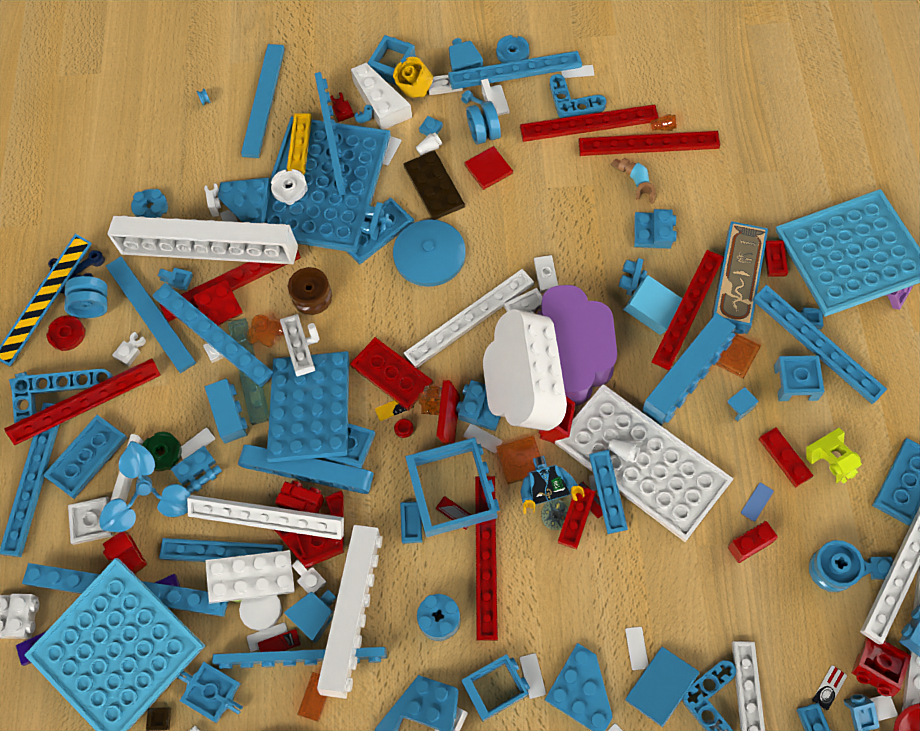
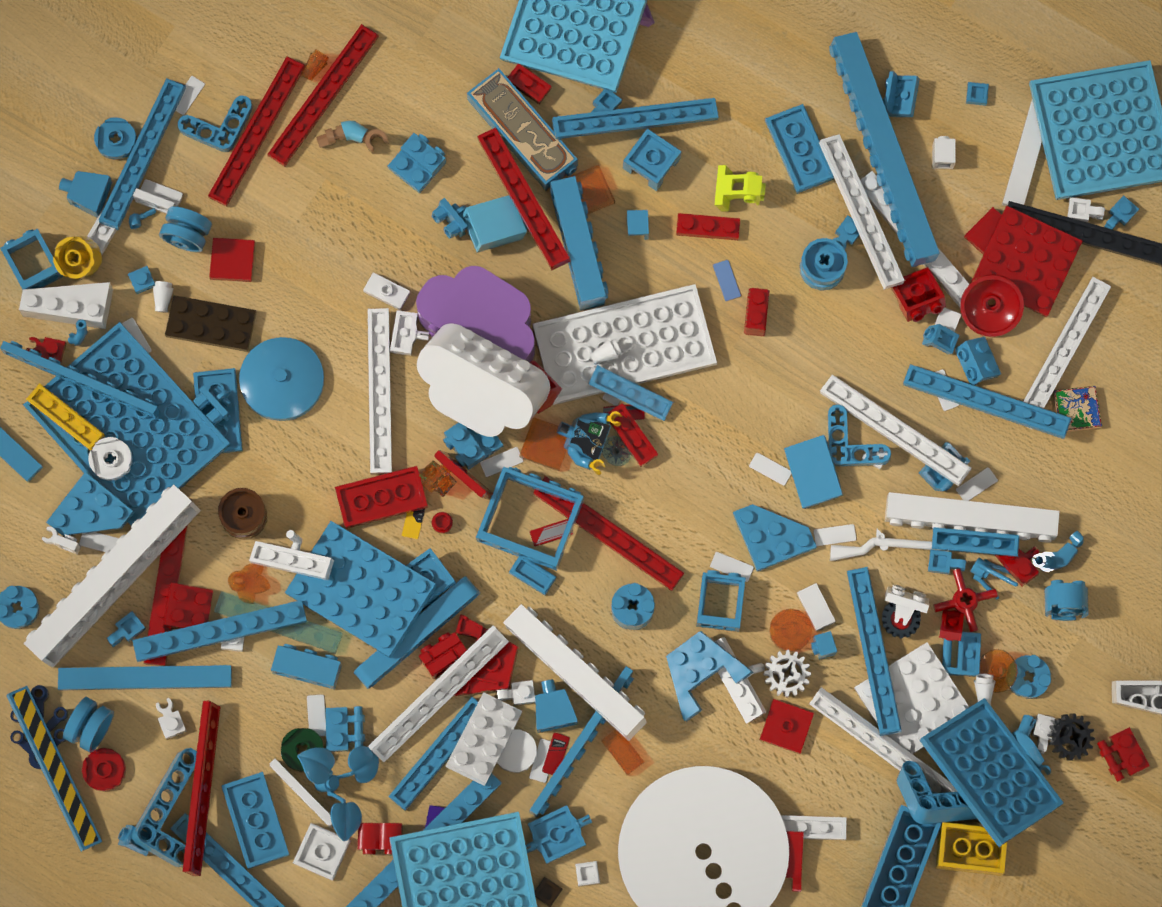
camera: 60 degrees left, 10 degrees up
sticker [813,666,847,710] -> none

